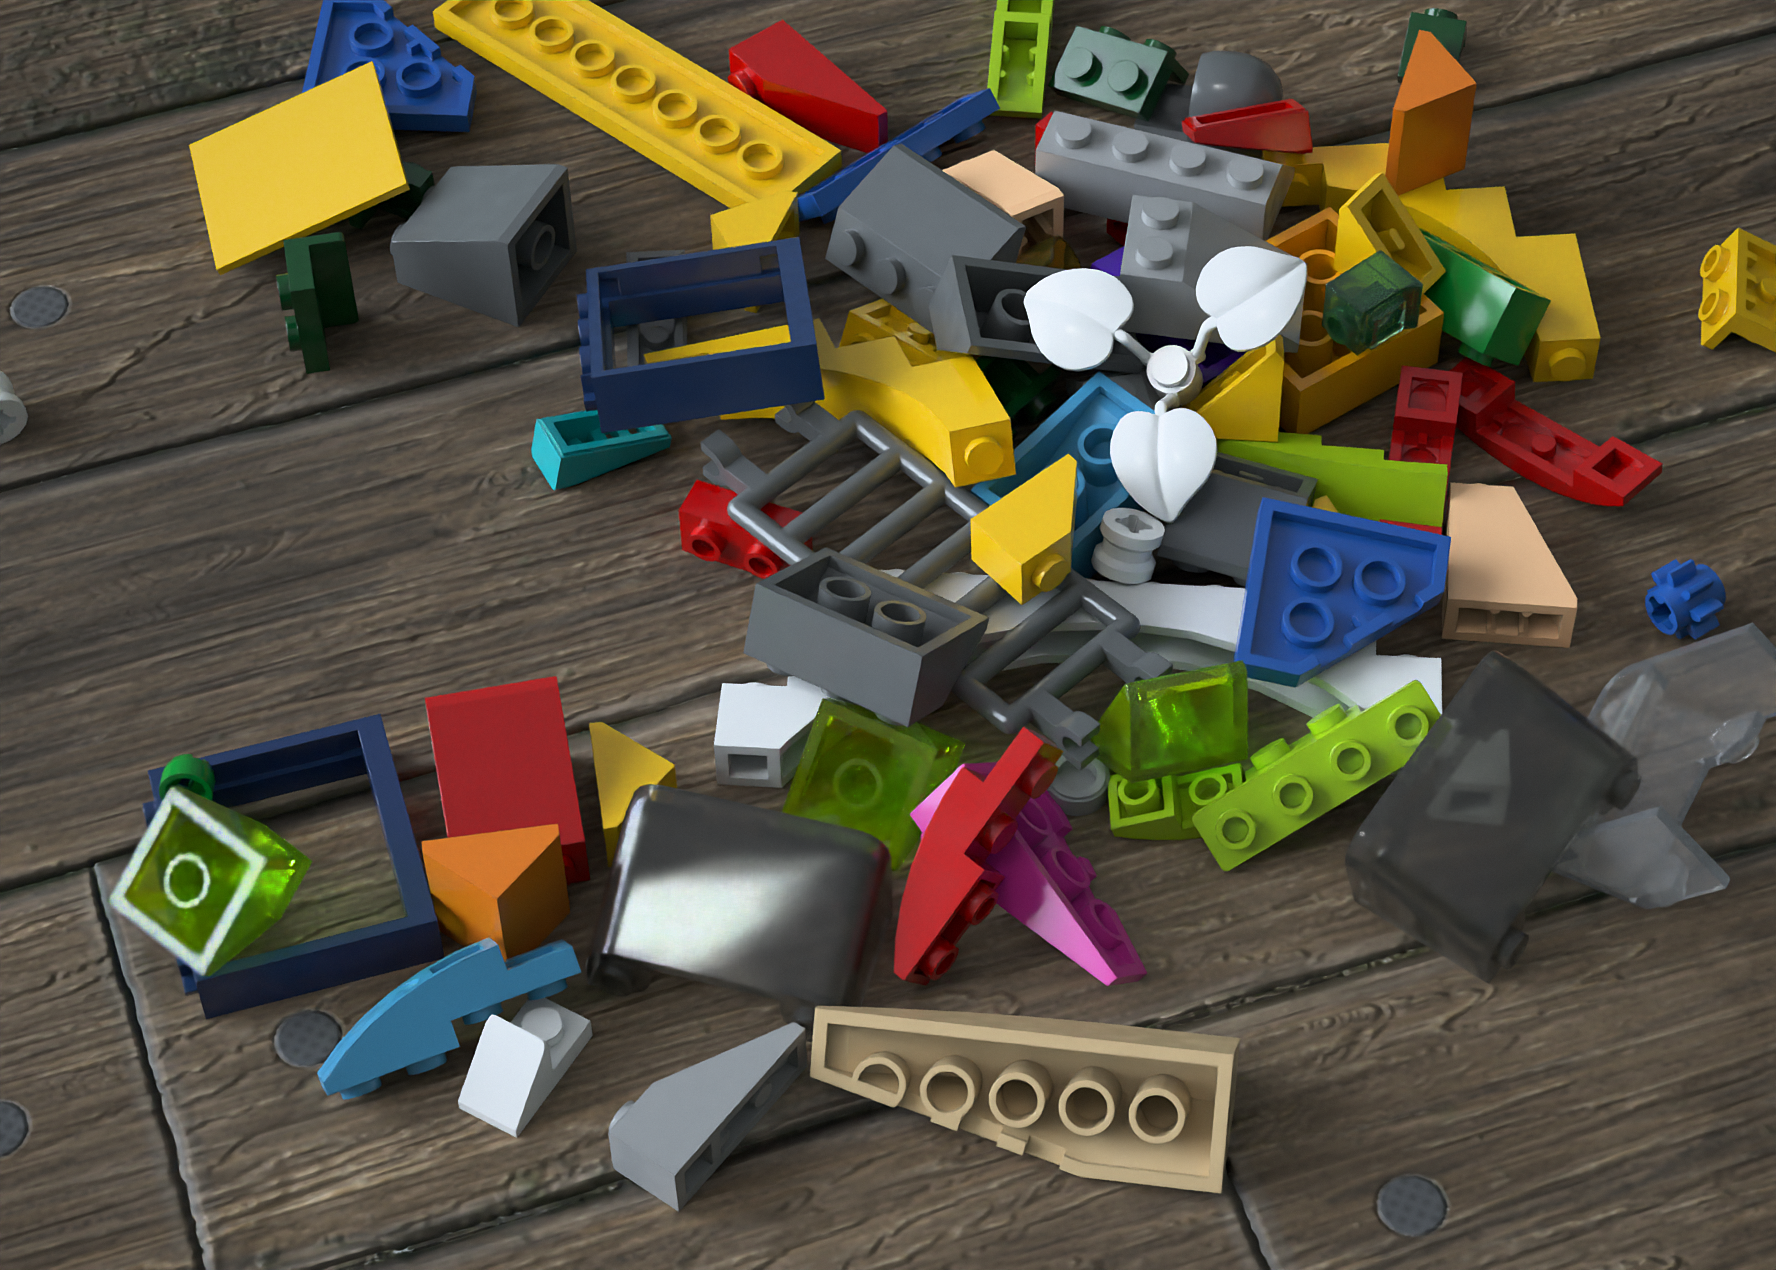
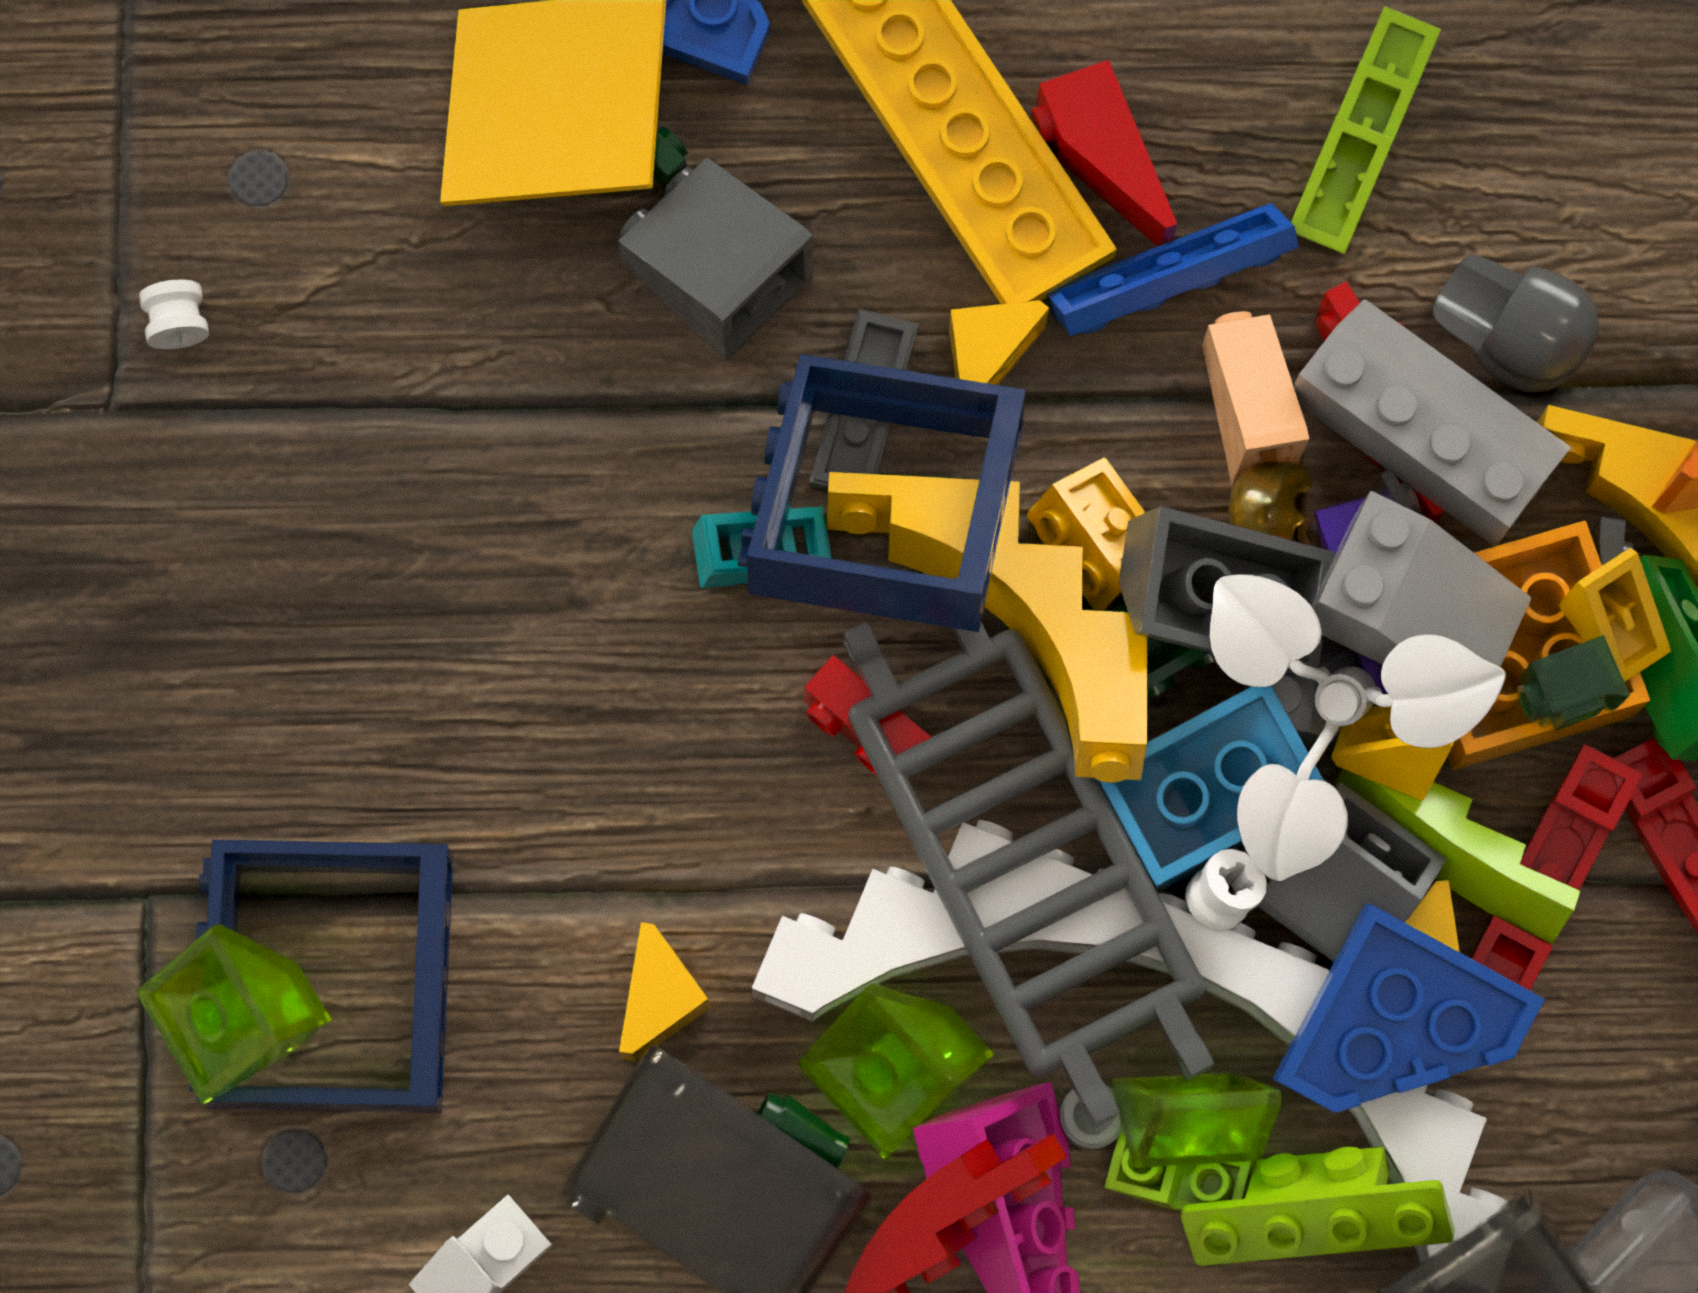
camera: 15 degrees right, 25 degrees up
green hinge [159,754,215,813] -> none
dark green bracket [276,232,359,374] -> none
dark azure slope [317,937,581,1099] -> none
orange slope [422,824,570,960] -> none
red slope [425,676,590,886] -> none
dark grey slope [743,547,989,727] -> none
dark grey slope [825,144,1026,334] -> none
yellow slope [970,454,1077,605] -> none
bracket [1048,26,1189,122] -> none
red slope [1182,99,1313,154] -> none
light nougat slope [1442,482,1577,648] -> none

